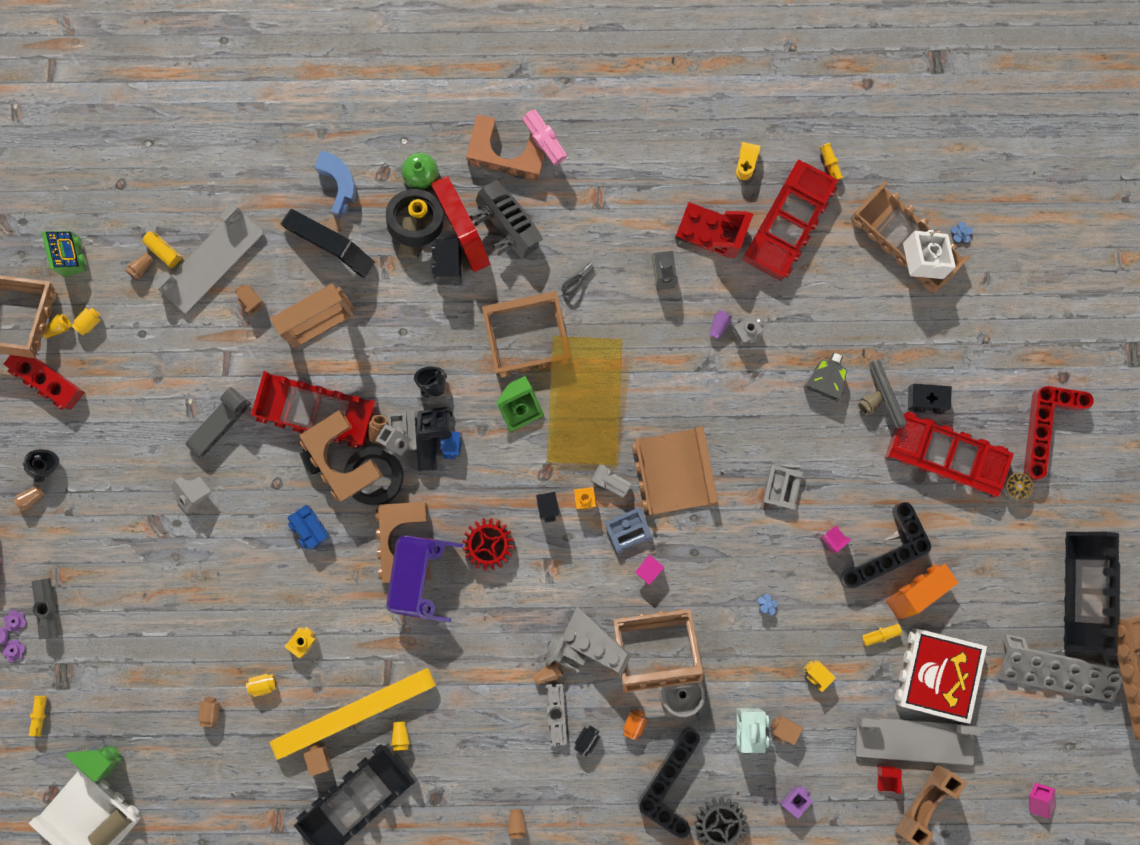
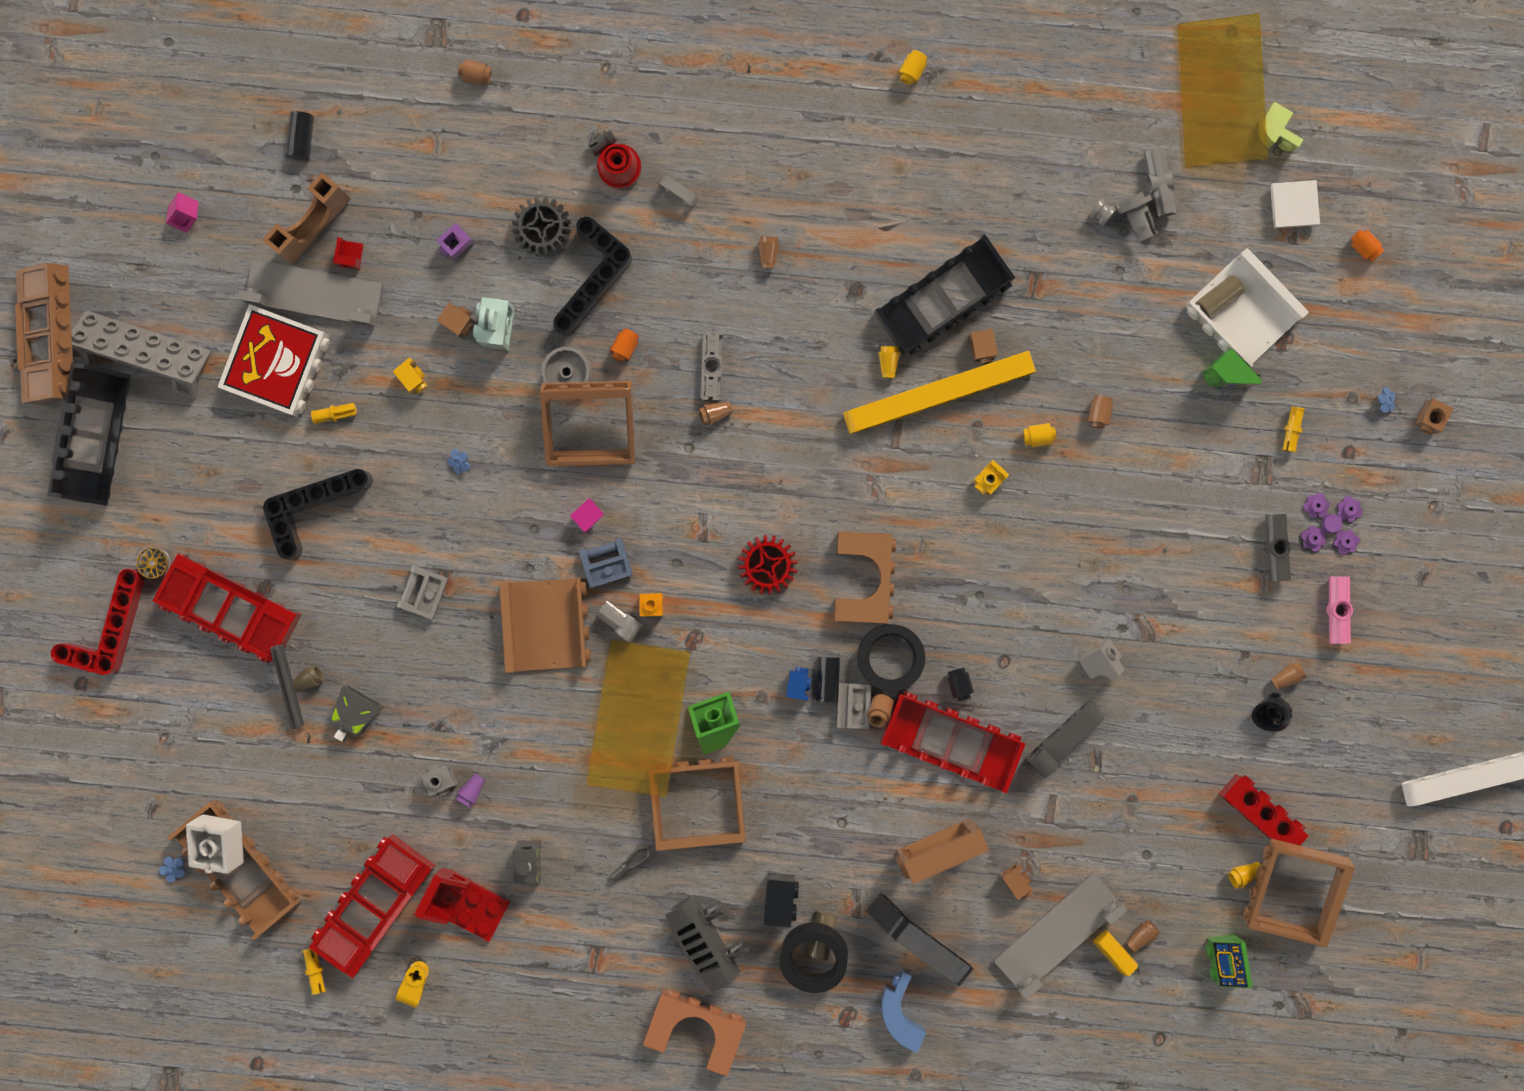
camera: 170 degrees left, 5 degrees up
yellow brick [72,307,101,336] -> none
blue brick [288,505,331,550] -> none
medium nougat arch [299,410,383,502] -> none
light grey brick [375,424,412,456] -> none
dark purple windscreen [386,536,463,622] -> none
bright green cylinder [401,153,439,191] -> none
yellow cone [408,199,427,220] -> none
black helmet [414,366,447,398] -> none
black plate [416,407,453,440] -> none
red beam [431,175,491,273] -> none
bright pink piece [522,110,567,165] -> none
black brick [536,492,559,523] -> none
light grey piece [542,634,586,673] -> none
light grey wing [563,607,631,674] -> none
black brick [574,725,601,757] -> none
dark pink panel [820,526,851,553] -> none
orange wedge [885,563,958,620] -> none
black brick [908,384,952,414] -> none

